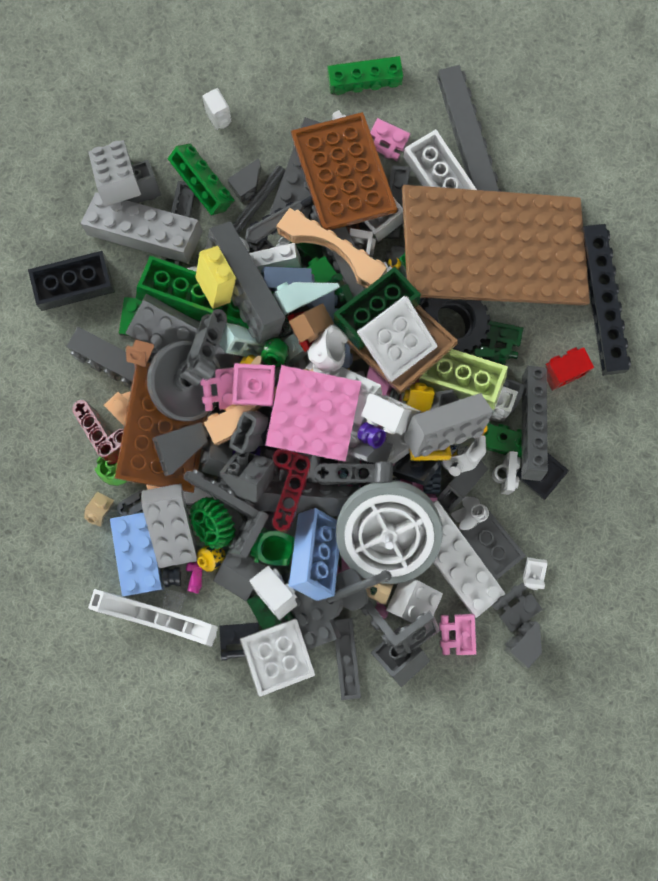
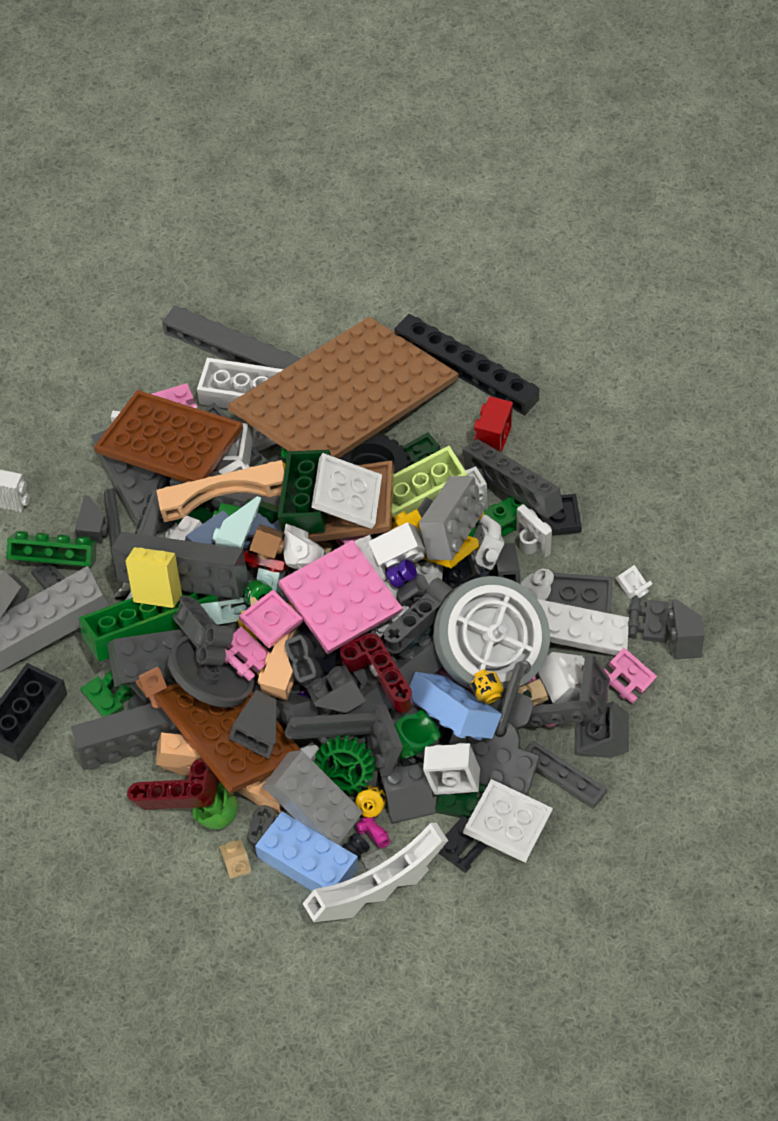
camera: 40 degrees left, 25 degrees down
green brick [327,56,403,95] -> none
none -> yellow head [470,669,504,705]

